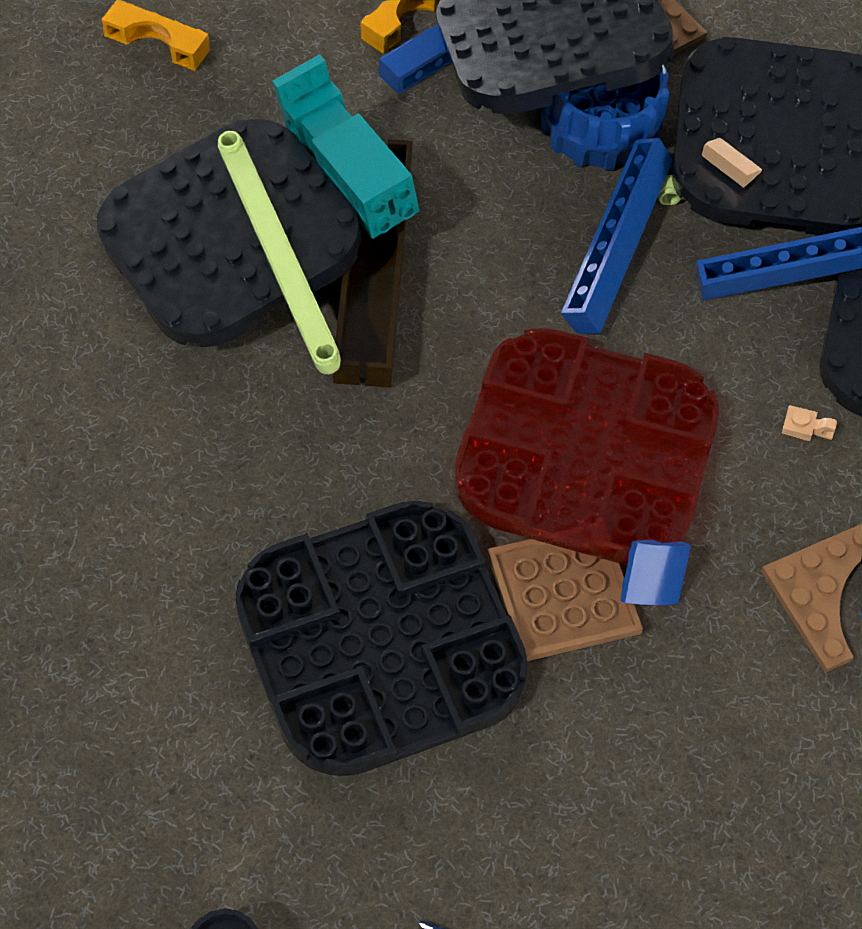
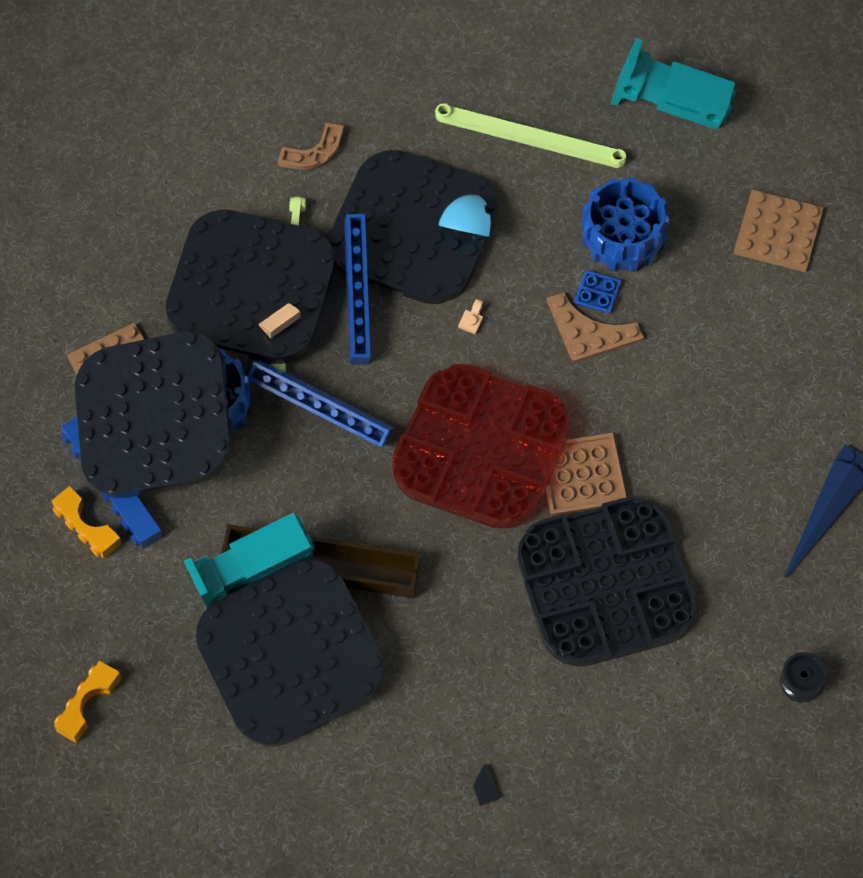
camera: 80 degrees left, 5 degrees up
yellowish green piece [218,131,341,374] -> none
slope [620,539,691,605] -> none
none -> black tile [473,764,499,806]

